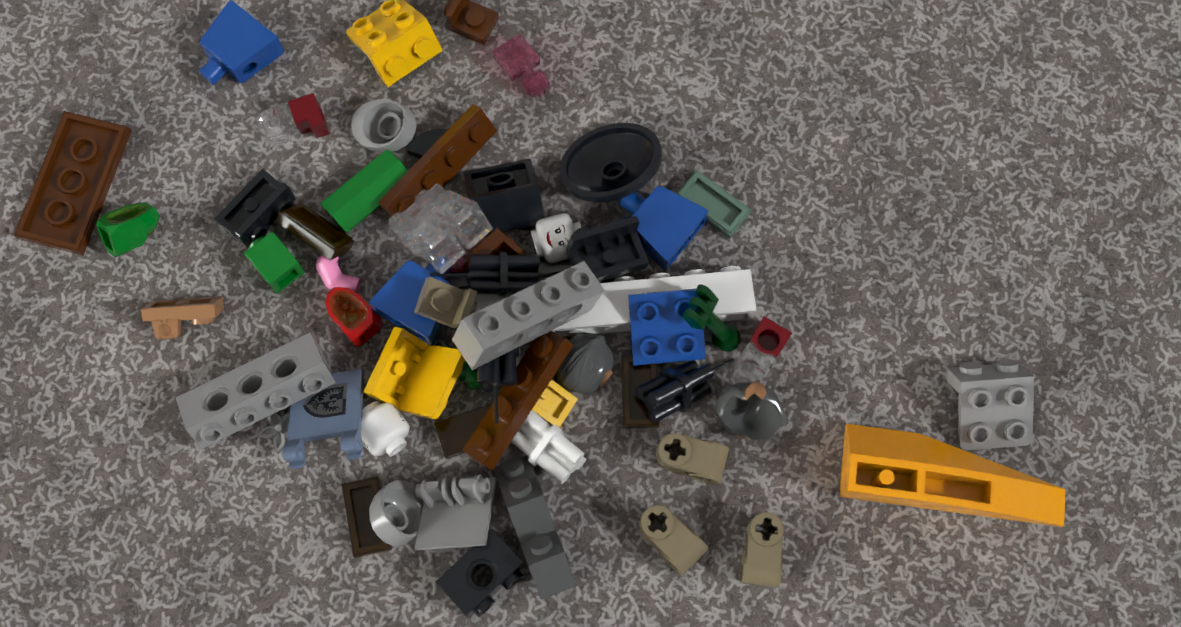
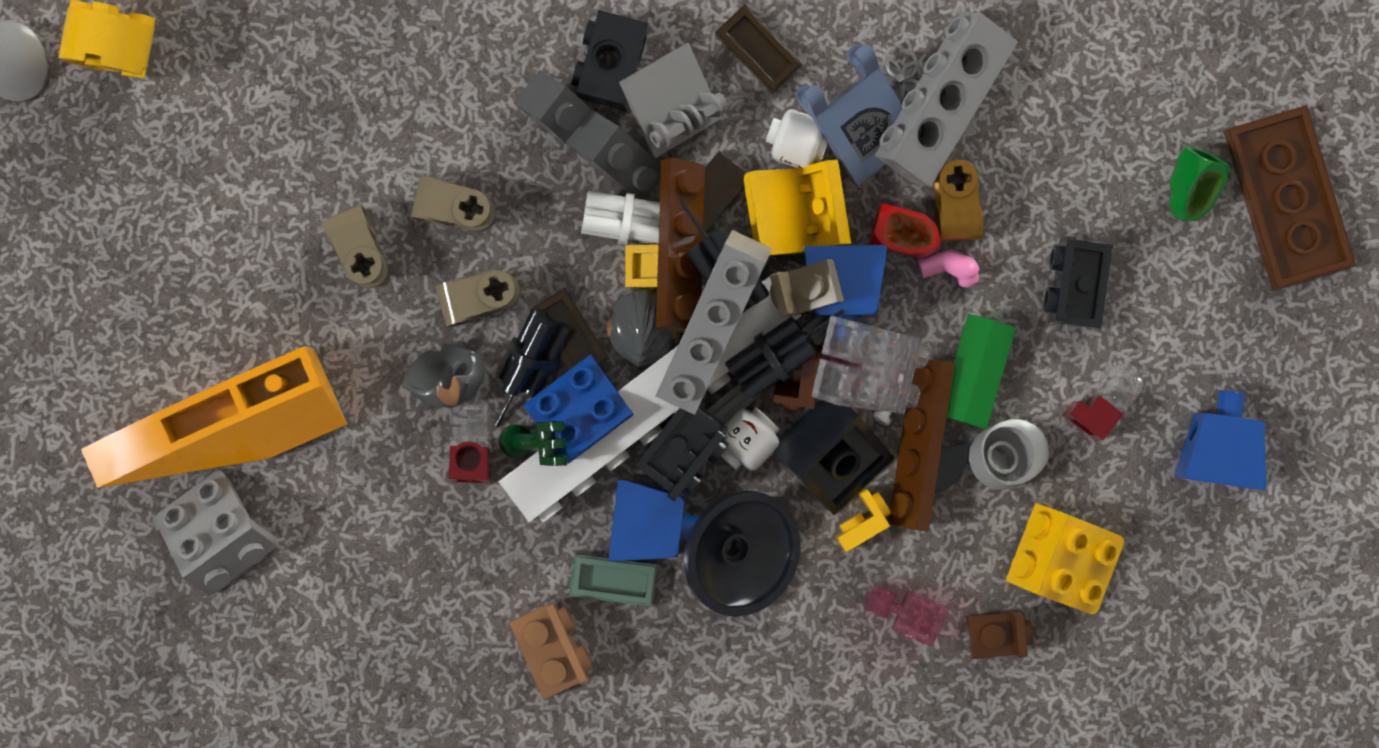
camera: 150 degrees right, 15 degrees up
medium nougat hinge [141,296,224,339] -> none
green brick [244,231,305,294] -> none
dark brown tile [275,202,354,261] -> none
light grey hat [369,480,424,546] -> none
none -> medium nougat bracket [509,600,594,700]
none -> yellow bracket [835,489,891,553]
none -> pearl gold piece [933,159,983,243]

